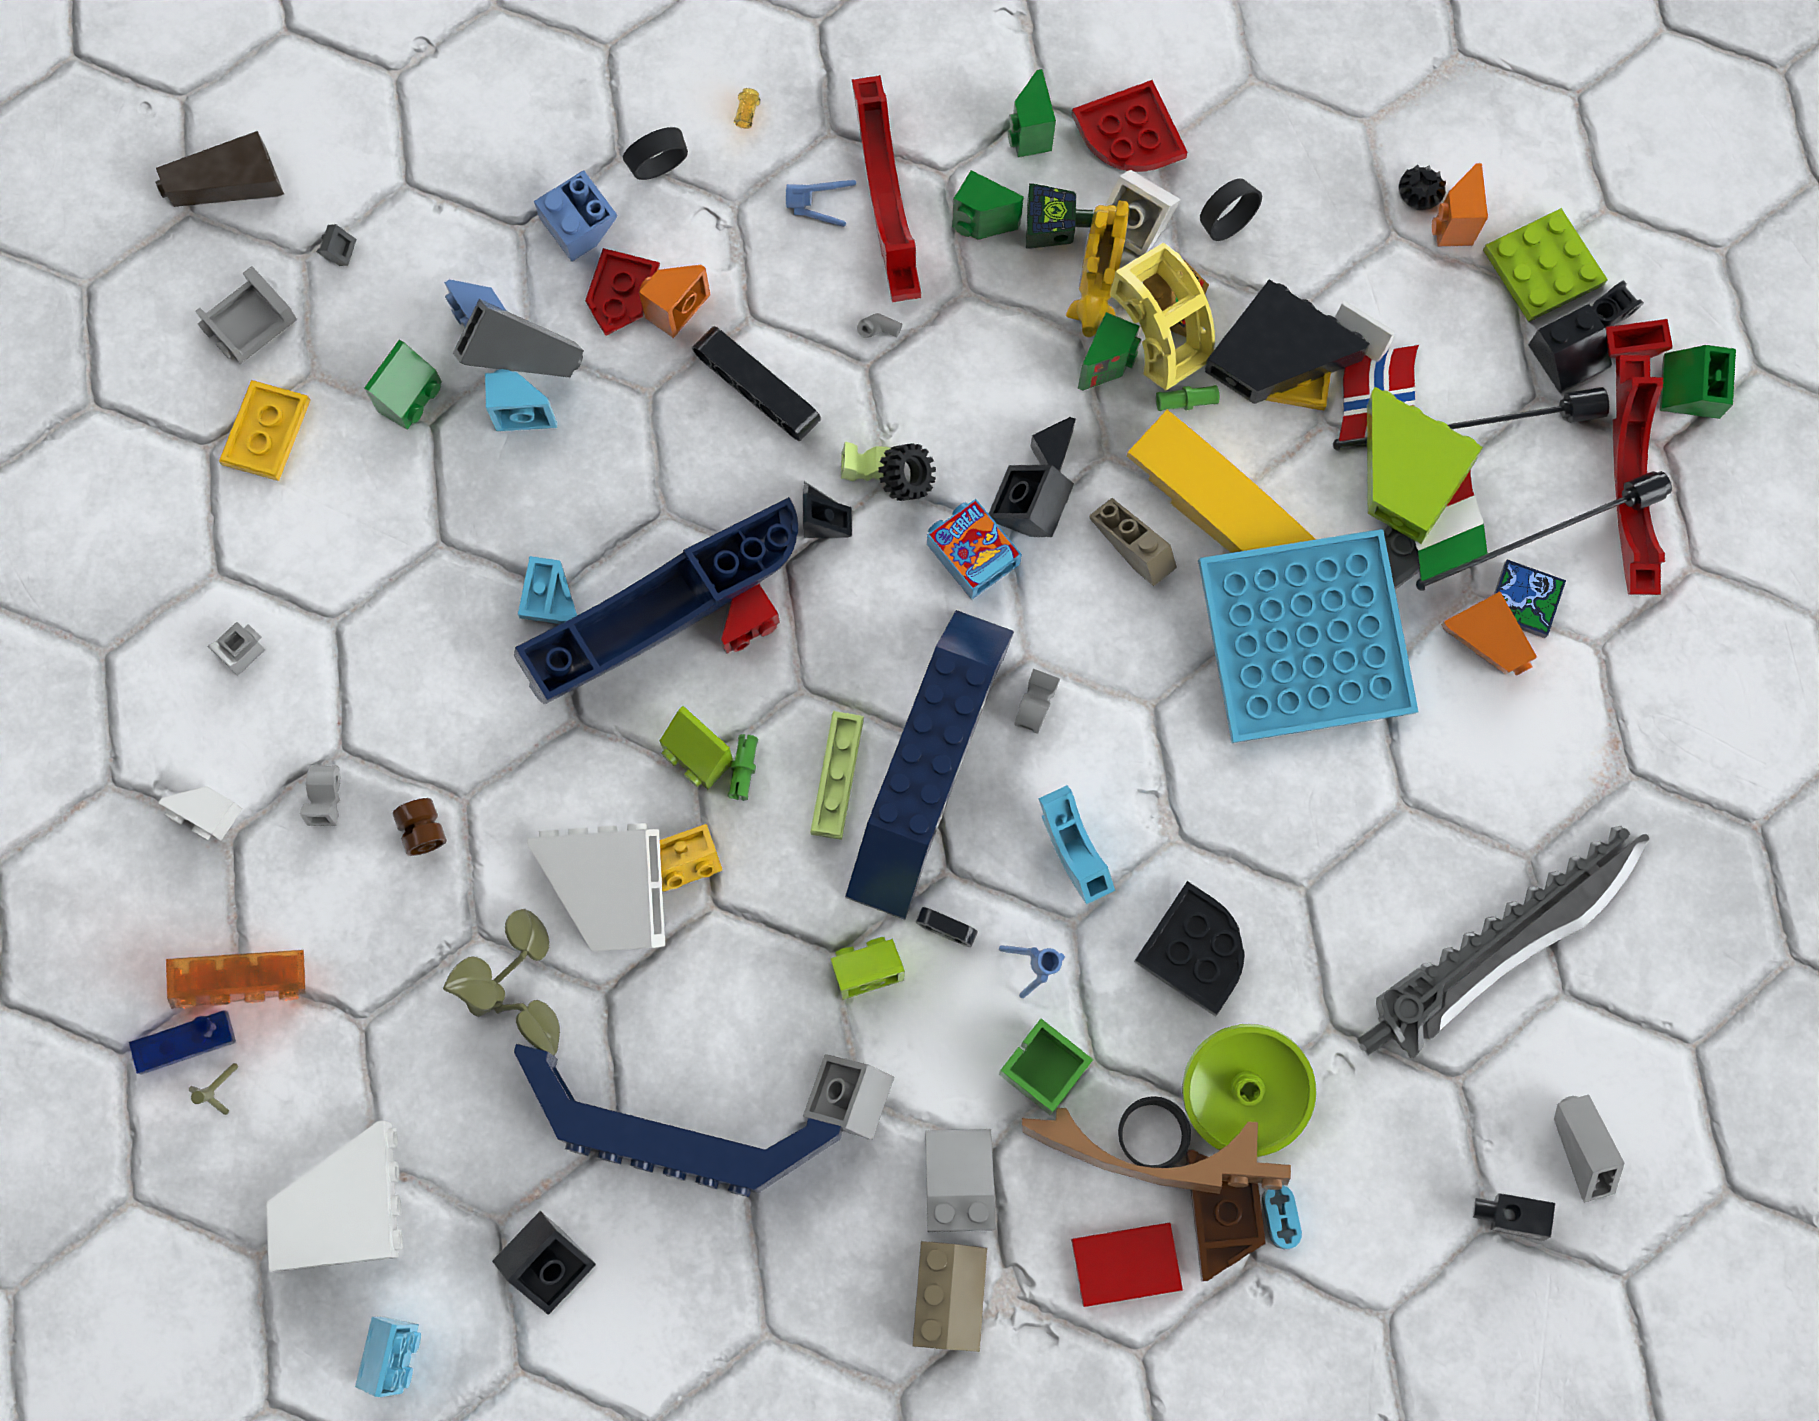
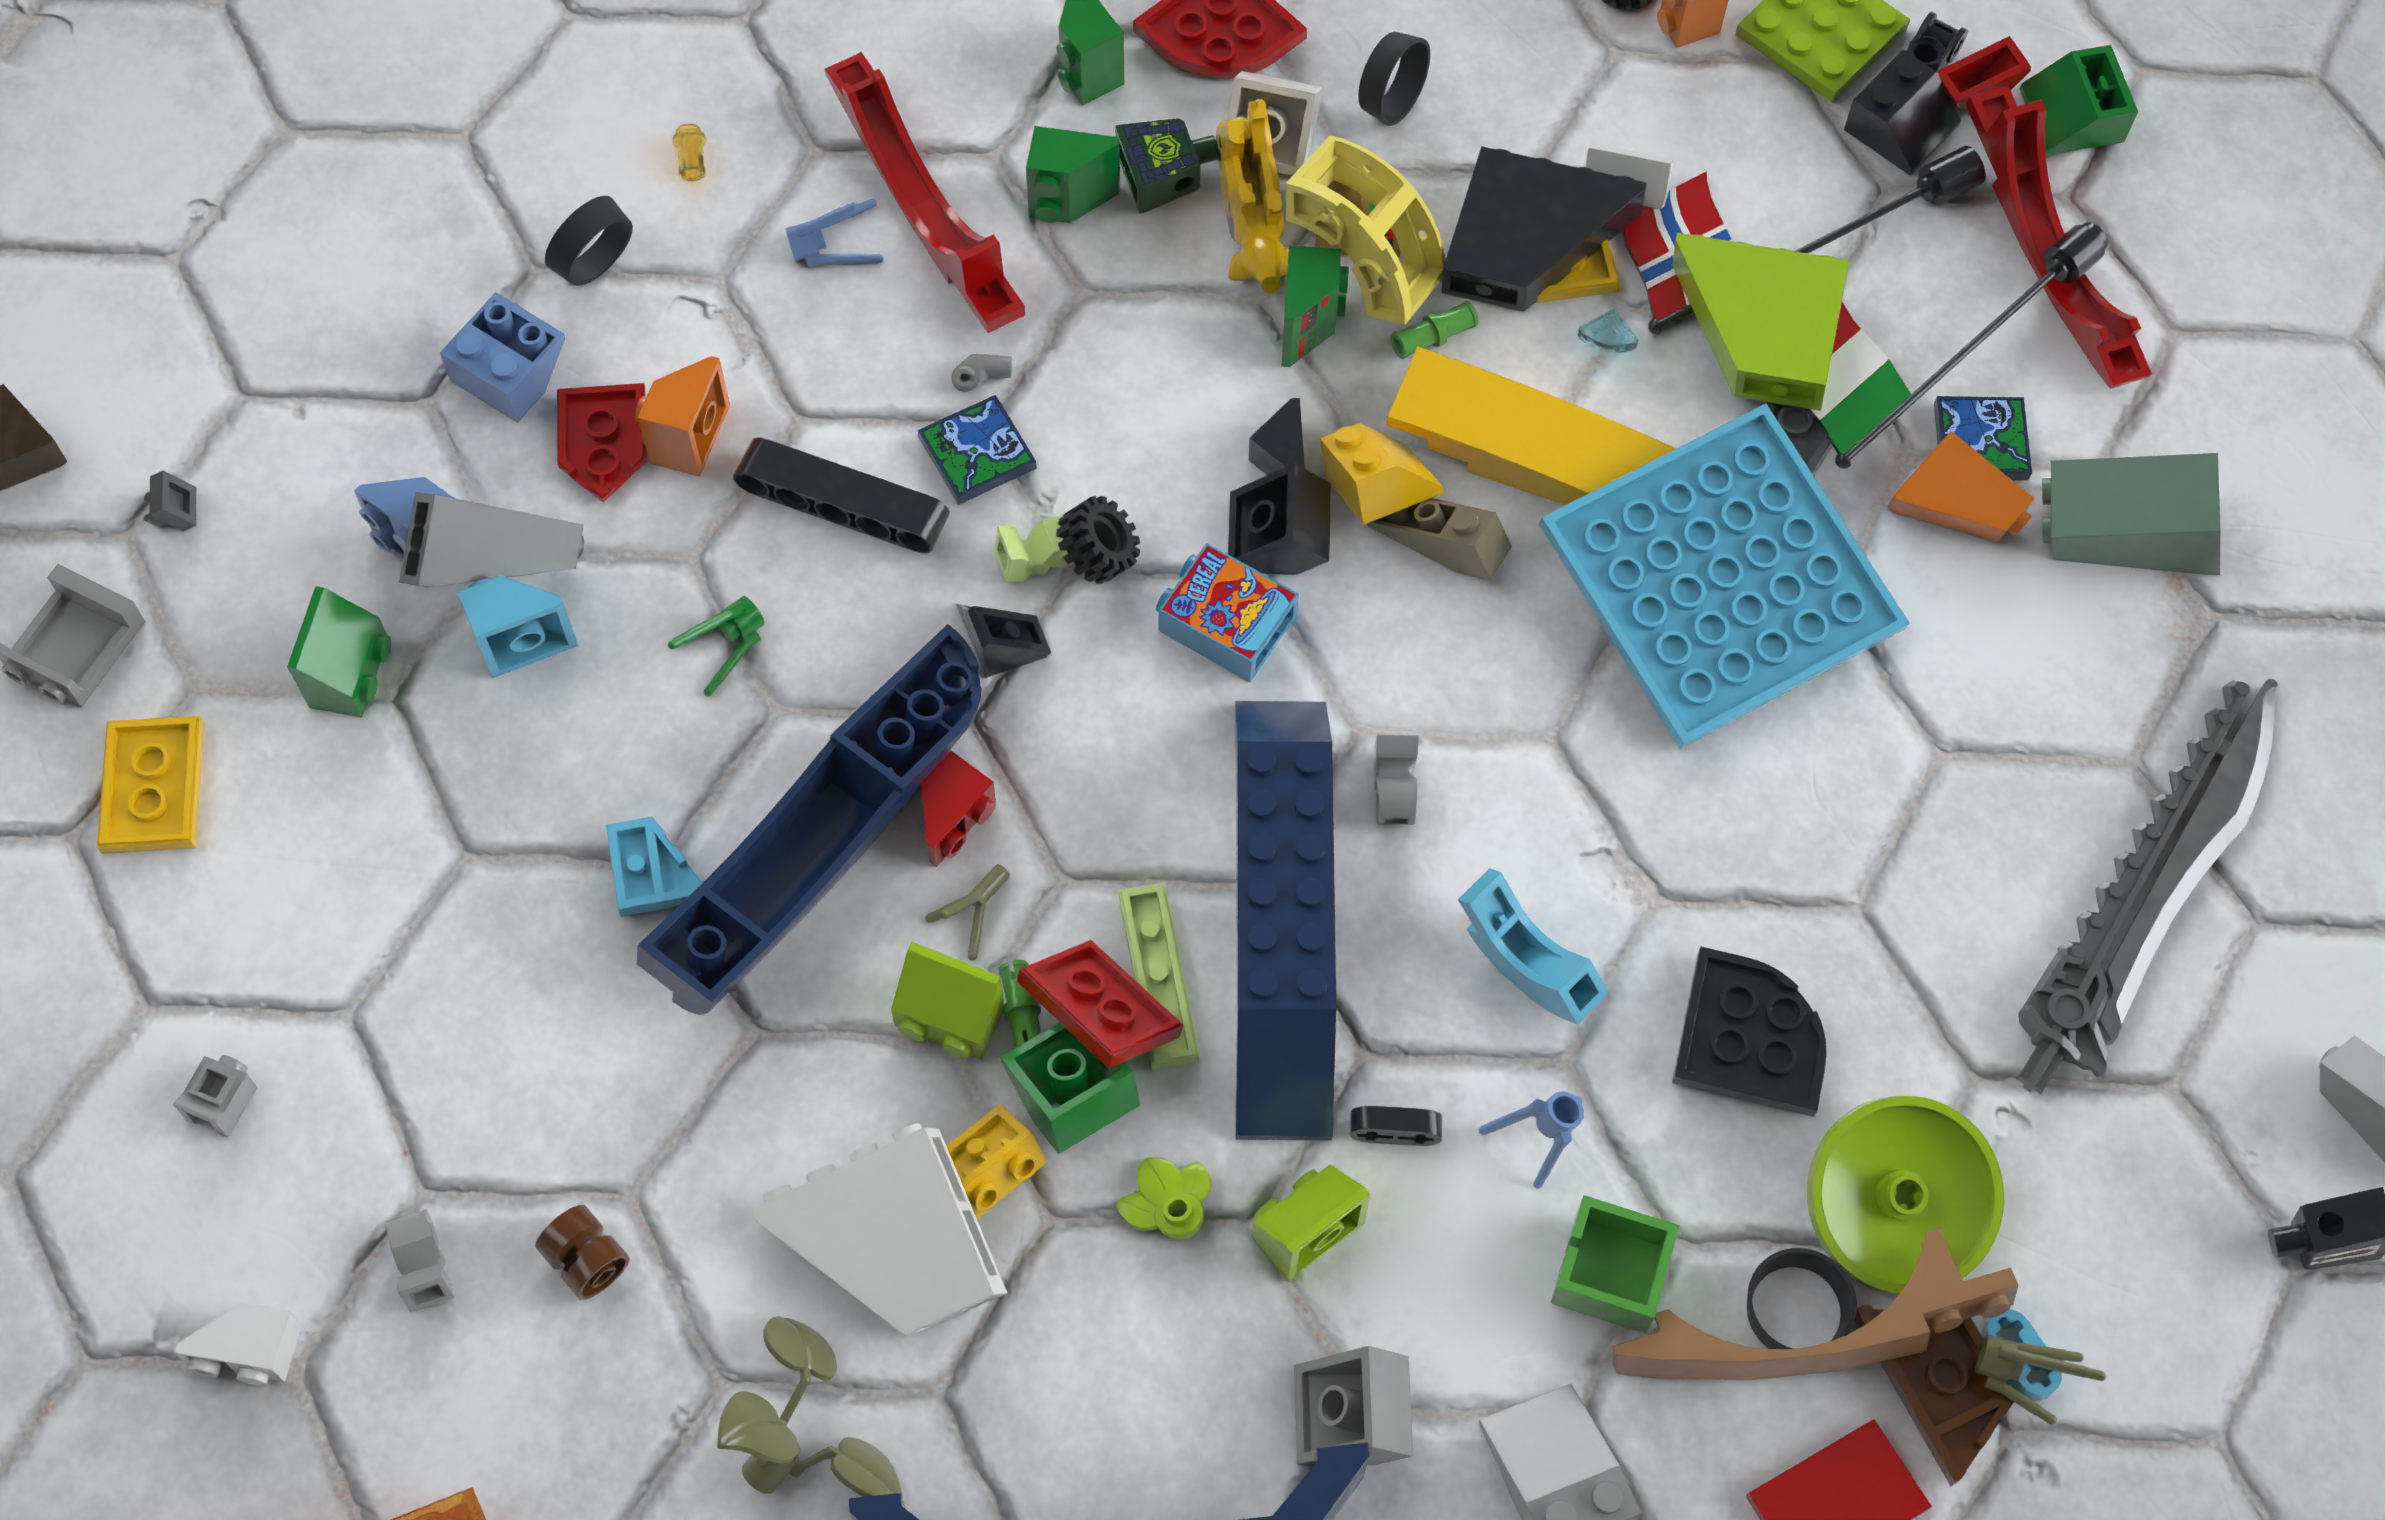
camera: 20 degrees left, 10 degrees down
none -> green plant [668,596,765,696]
none -> tile [918,395,1037,505]
none -> olive plant [925,864,1010,961]
none -> green slope [1000,1022,1140,1154]
none -> red tile [1017,940,1184,1069]
none -> lime plate [1116,1157,1211,1240]
none -> yellow slope [1320,423,1444,525]
none -> clear light blue tile [1577,308,1639,353]
none -> olive plant [1975,1334,2106,1425]
none -> sand green slope [2042,453,2221,575]

